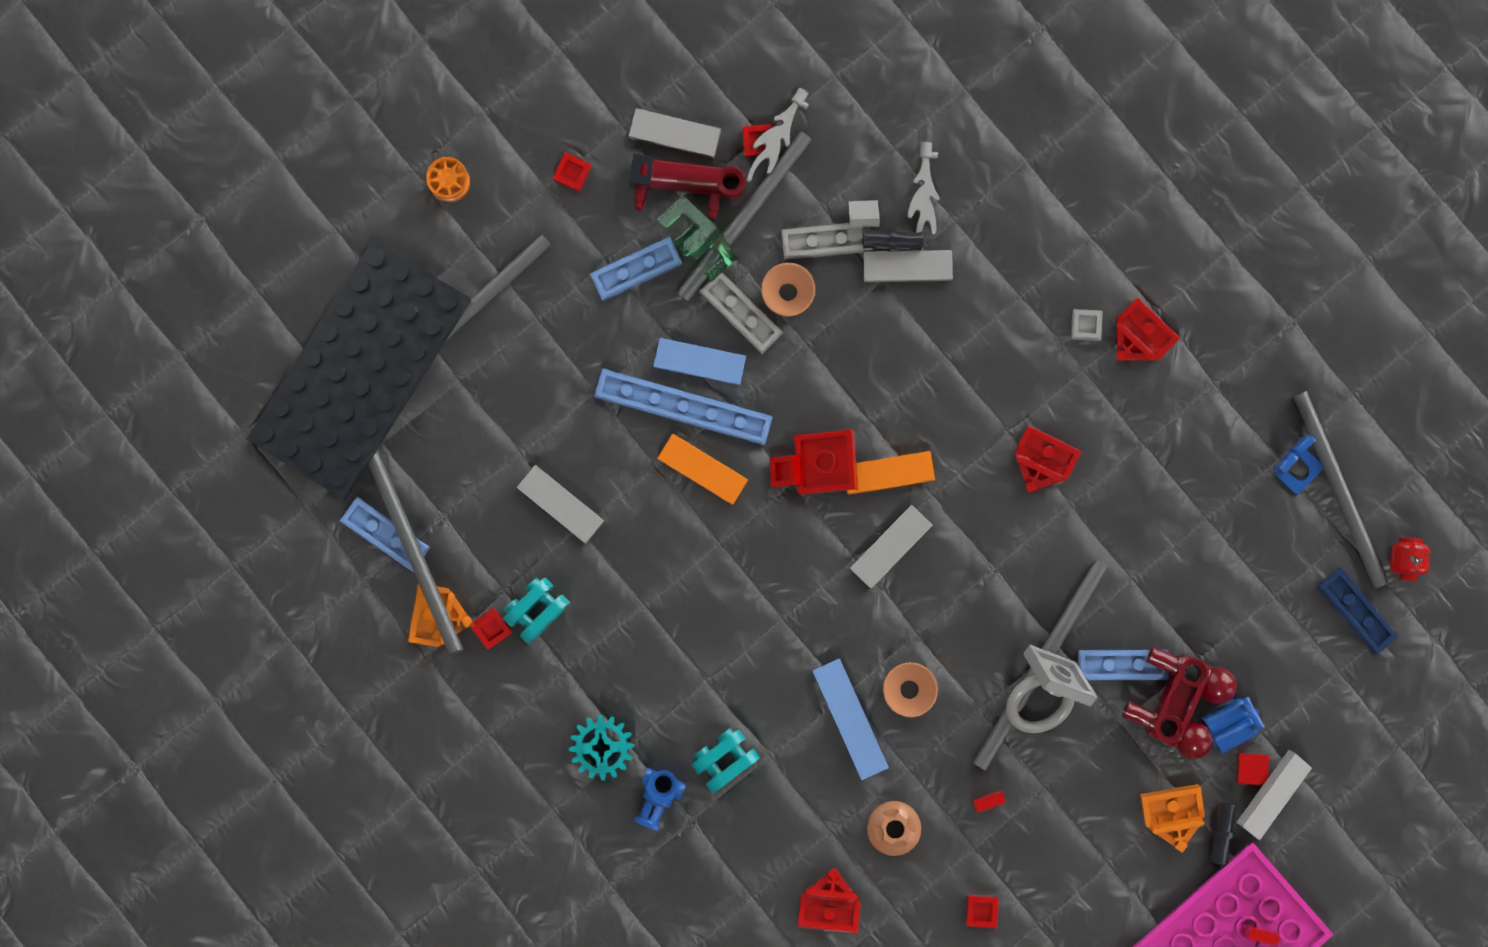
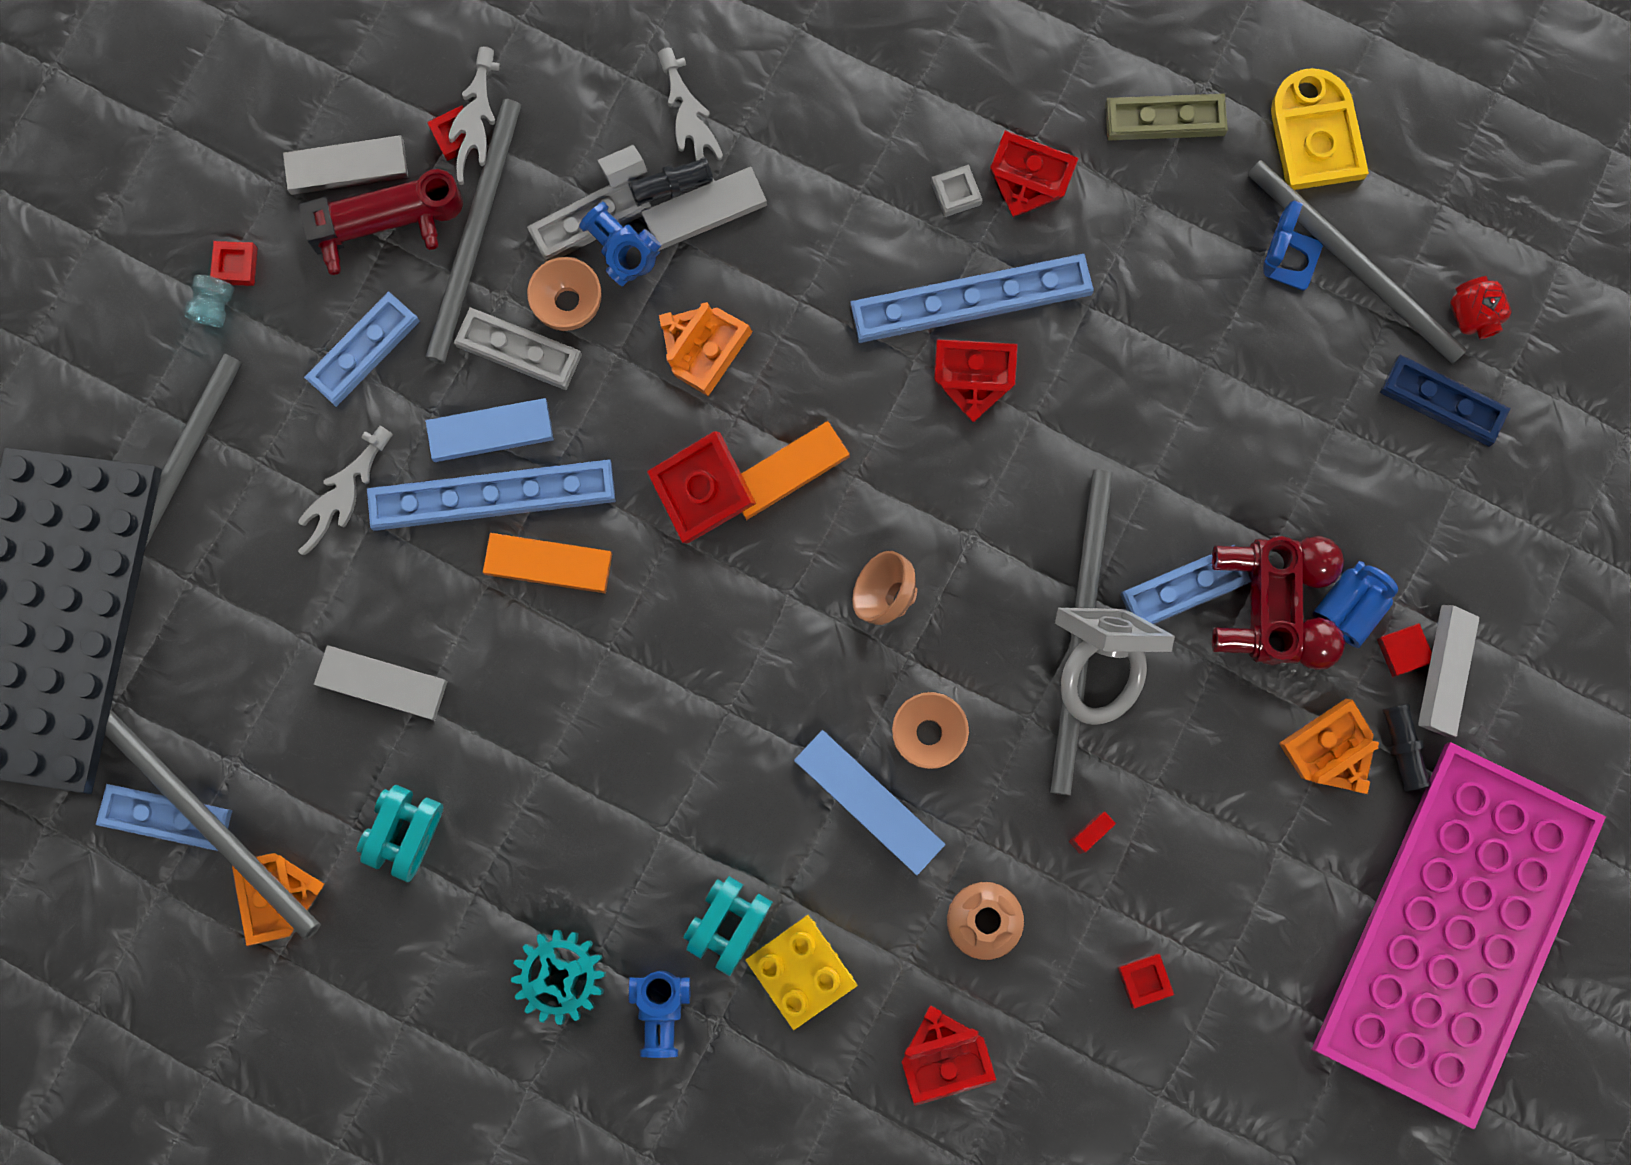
camera: 25 degrees left, 5 degrees down
orange wheel [426,157,470,202] -> none
red tile [470,607,512,650] -> none
clear green panel [657,196,738,282] -> none
red tile [770,455,802,488] -> none
light grey tile [849,505,933,589] -> none
red tile [1242,924,1280,947] -> none
none -> clear light blue wheel [183,275,234,328]
none -> light grey piece [298,425,393,555]
none -> blue connector [579,202,662,286]
none -> orange slope [659,302,753,396]
none -> yellow hinge [745,914,858,1031]
none -> medium blue tile [850,254,1094,343]
none -> nougat piece [852,551,917,625]
none -> olive tile [1105,94,1228,140]
none -> yellow tile [1271,68,1369,190]

